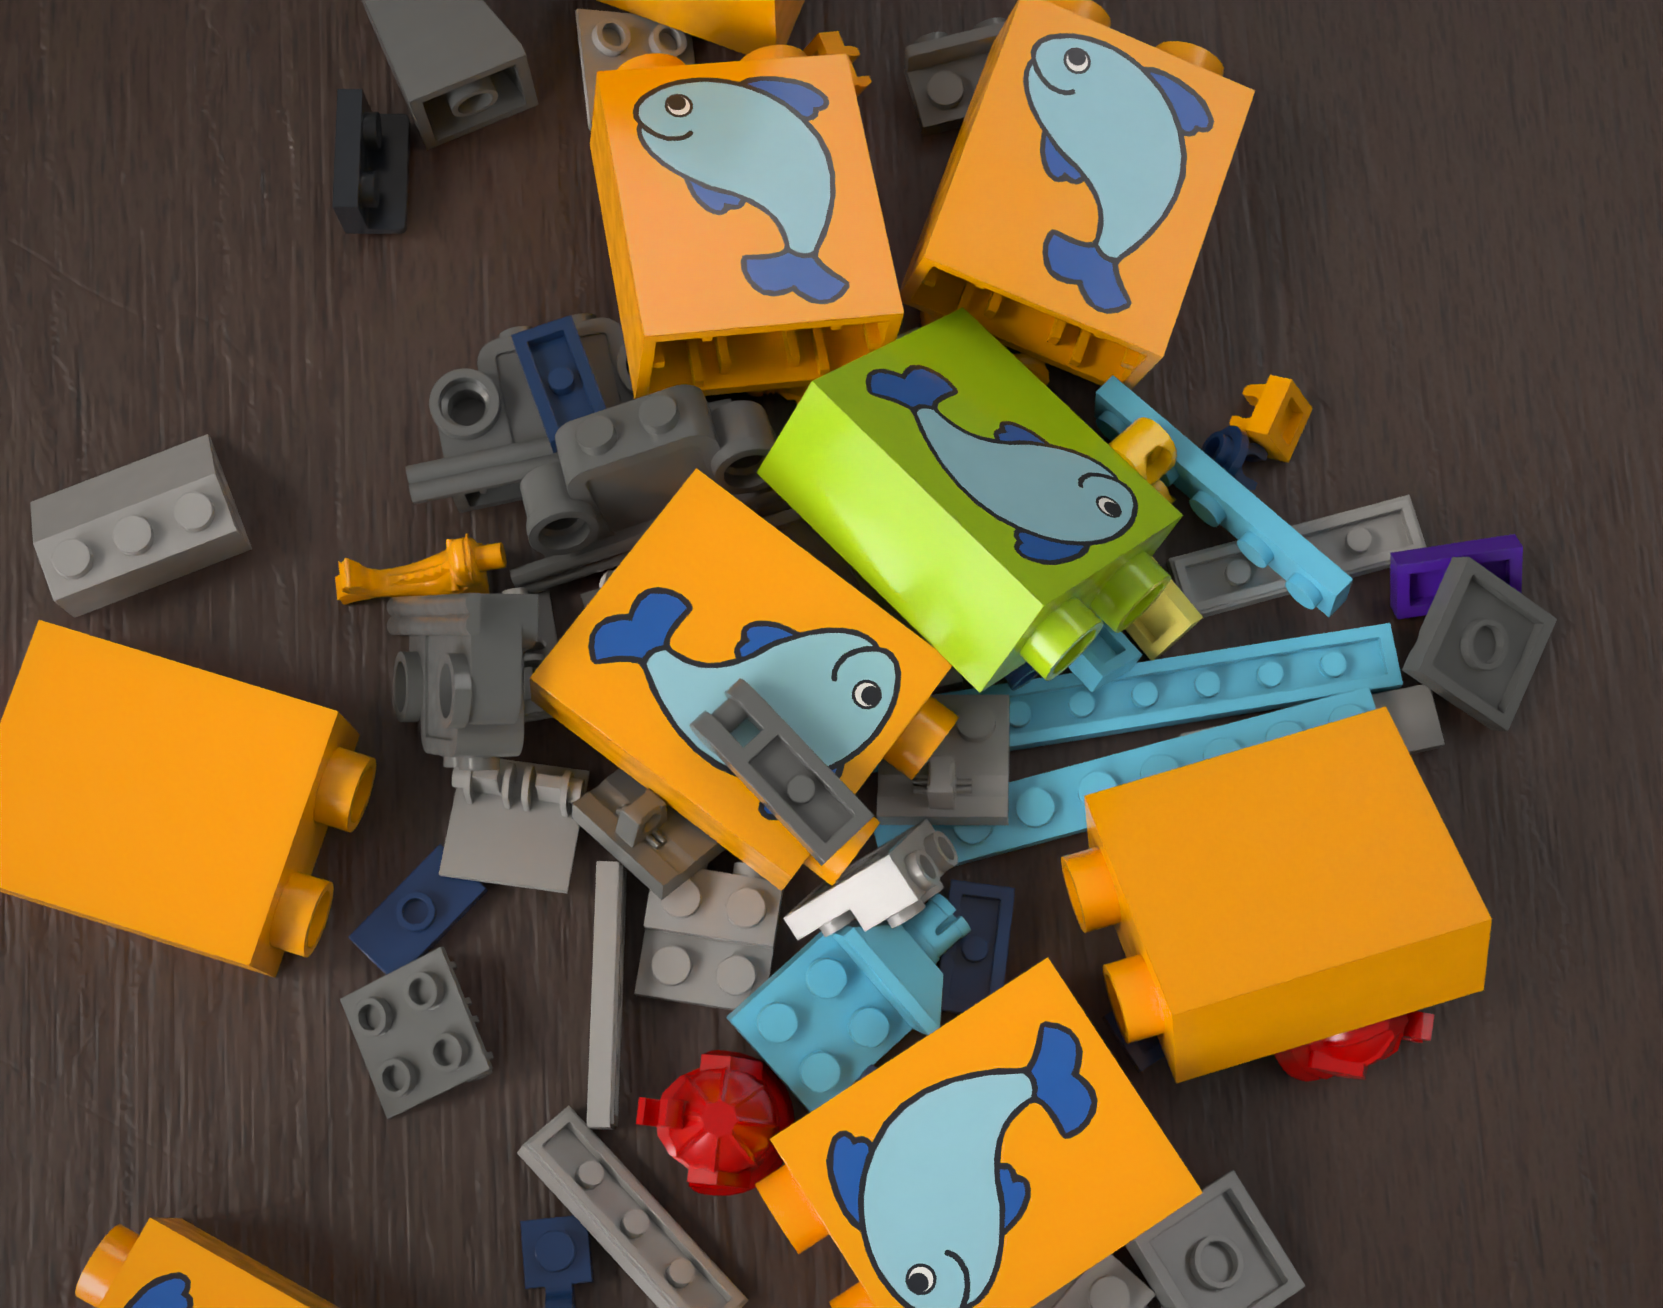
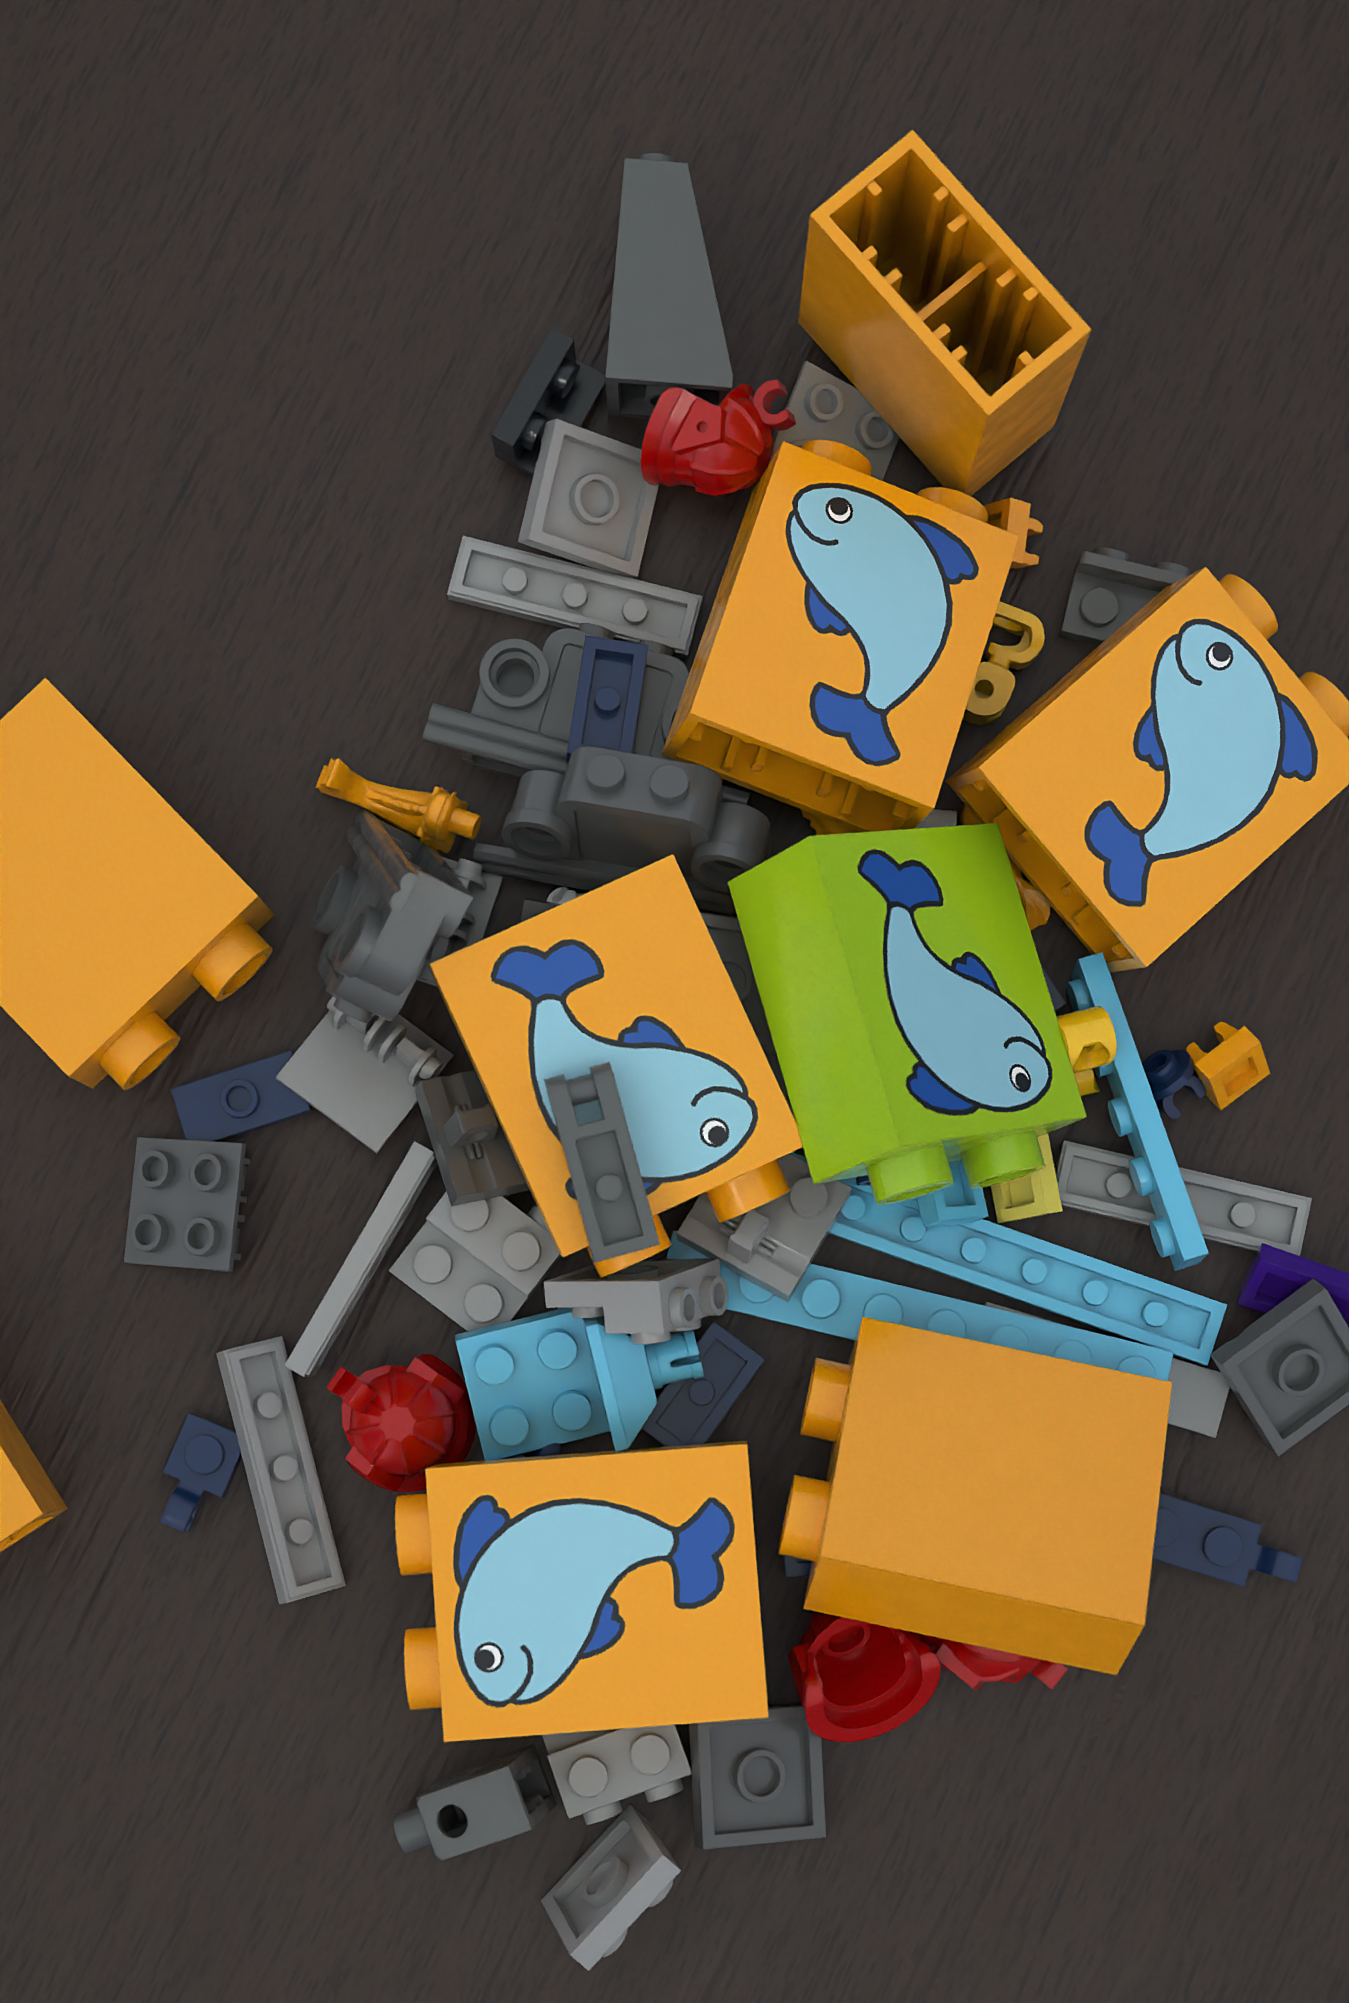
camera: 30 degrees right, 5 degrees up
light grey slope [30,434,252,618] -> none
none -> light grey tile [447,536,703,660]
none -> light grey hinge [518,419,659,578]
none -> red helmet [640,380,796,496]
none -> red helmet [787,1612,941,1742]
none -> yellow leg [963,601,1045,725]
none -> dark blue plate [1152,1493,1303,1587]

